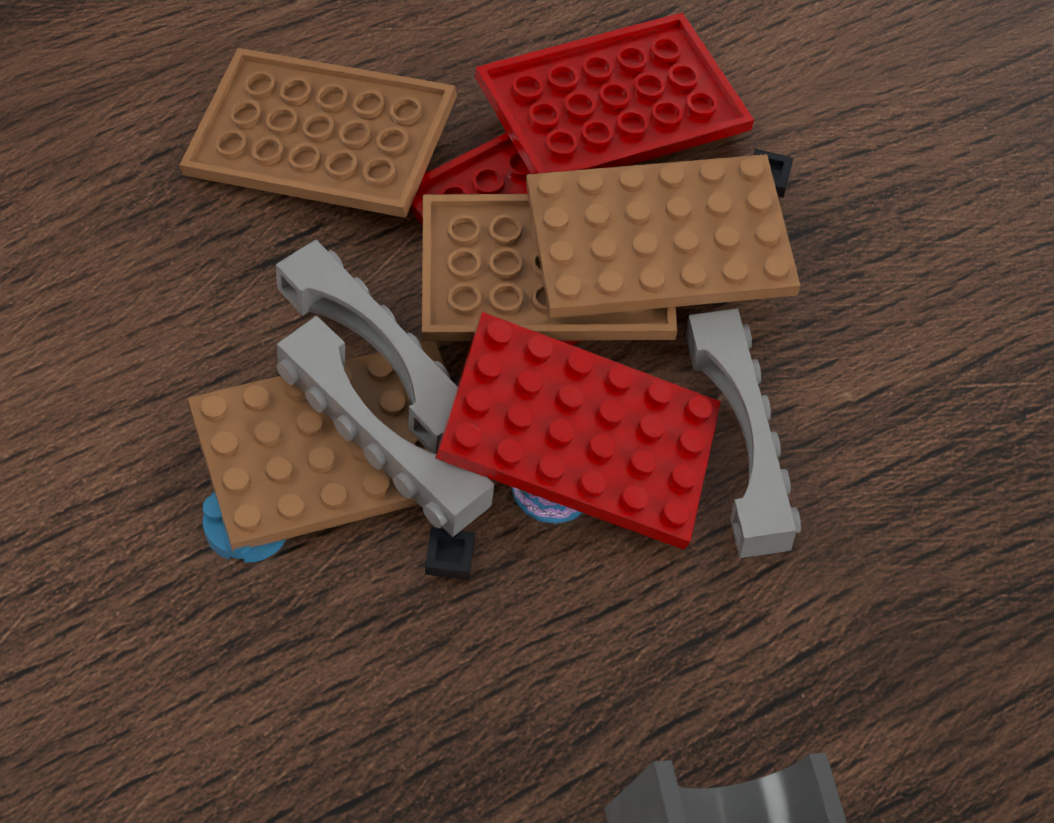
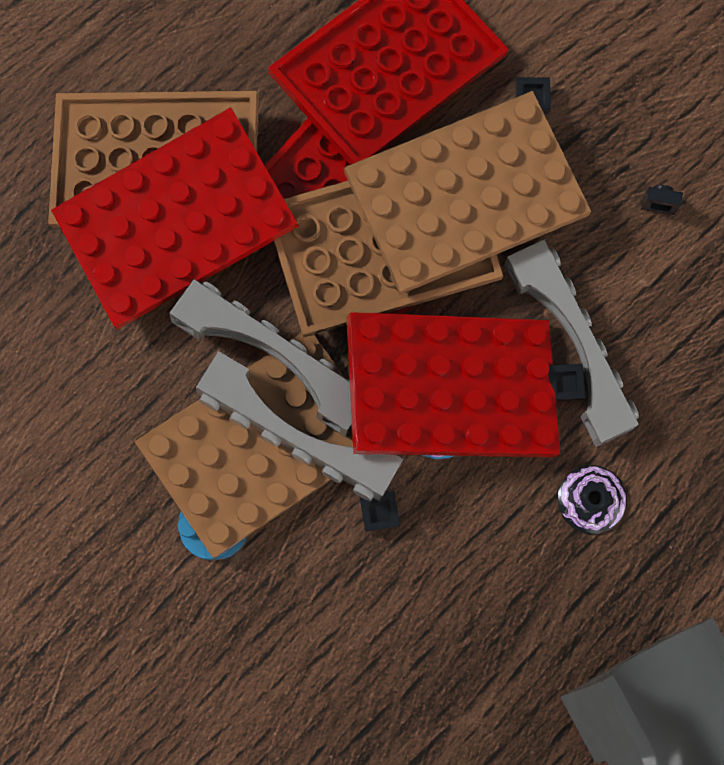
camera: 20 degrees left, 20 degrees up
none -> red plate [51,107,299,330]
none -> black plate [548,363,585,401]
none -> dish [558,465,627,534]
none -> black plate [641,185,683,215]

